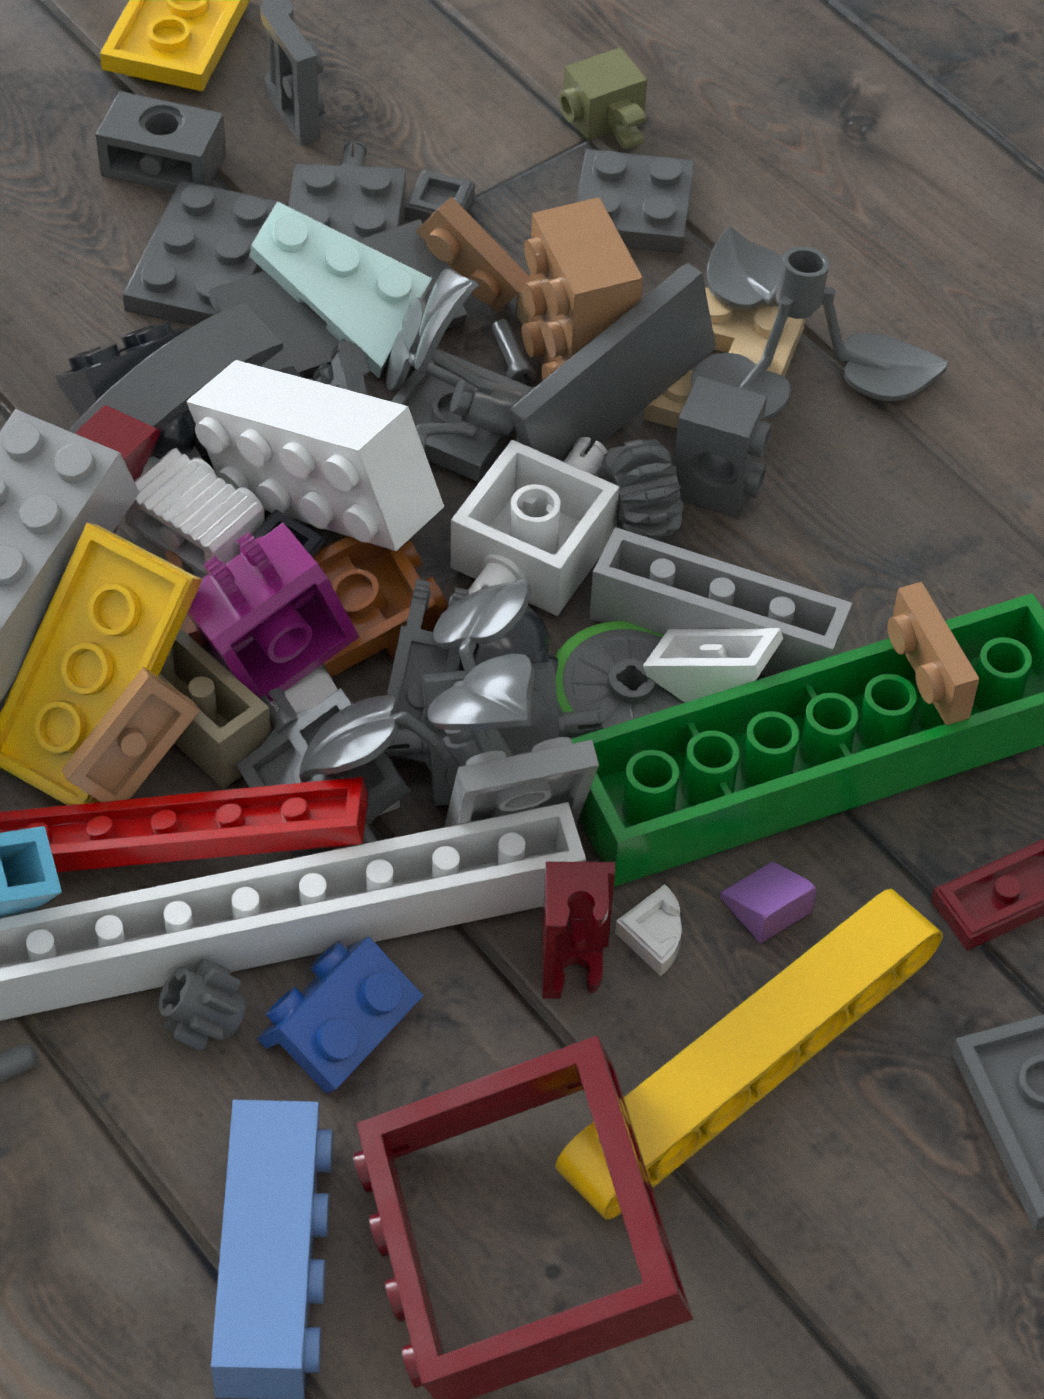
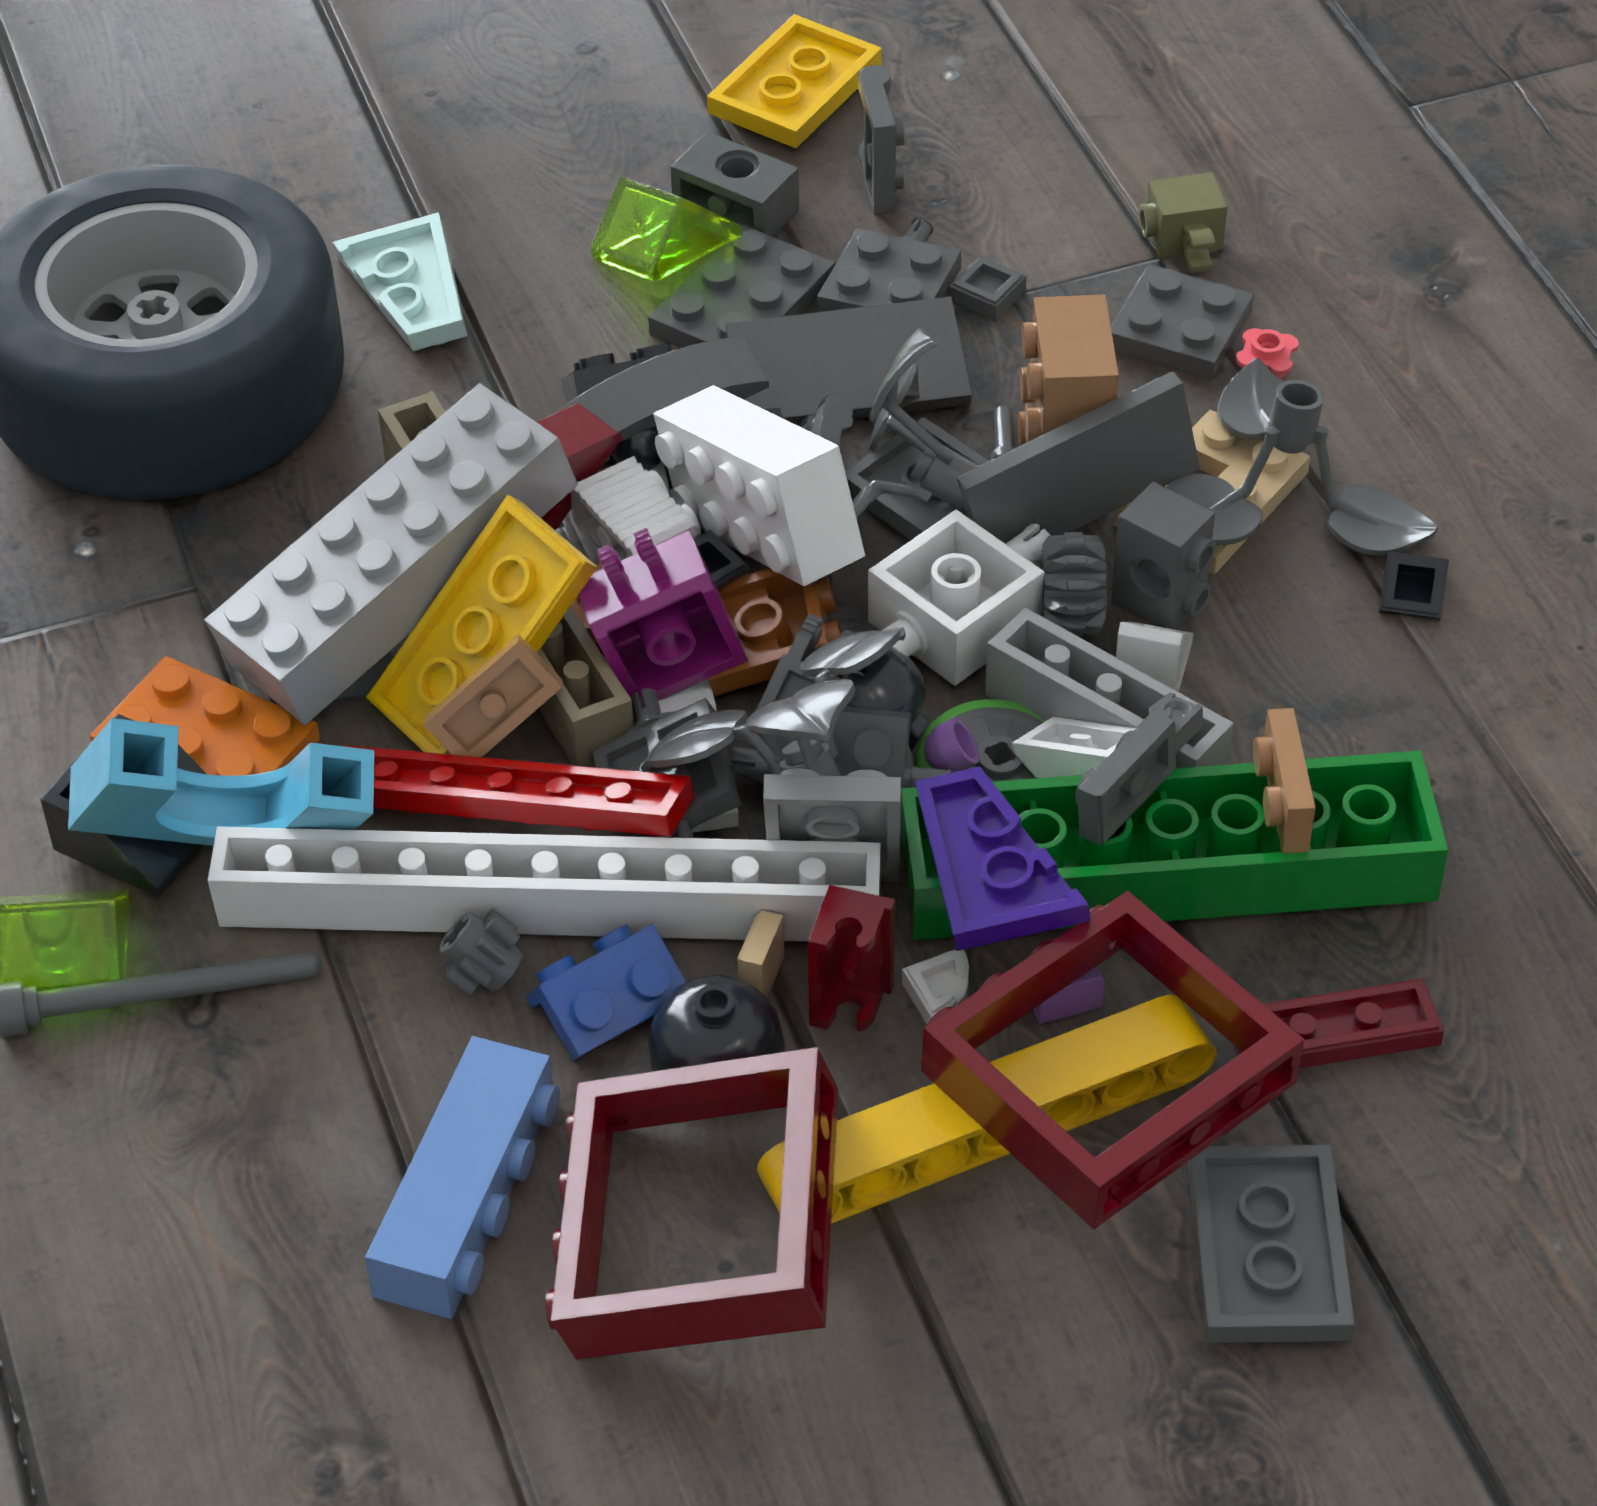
camera: 20 degrees right, 5 degrees down
light aqua wing [250,201,432,378] -> none
medium nougat plate [416,196,530,313] -> none
none -> clear neon green slope [590,176,743,282]
none -> black cylinder [648,975,785,1072]
none -> tan tile [737,910,784,998]
none -> dark purple wing [915,766,1091,951]
none -> dark red window [921,890,1305,1230]
none -> medium lavender hinge [924,717,979,773]
none -> dark grey hinge [1075,692,1203,845]
none -> white slope [1116,622,1194,692]
none -> coral plate [1236,328,1299,379]
none -> black slope [1379,551,1449,620]

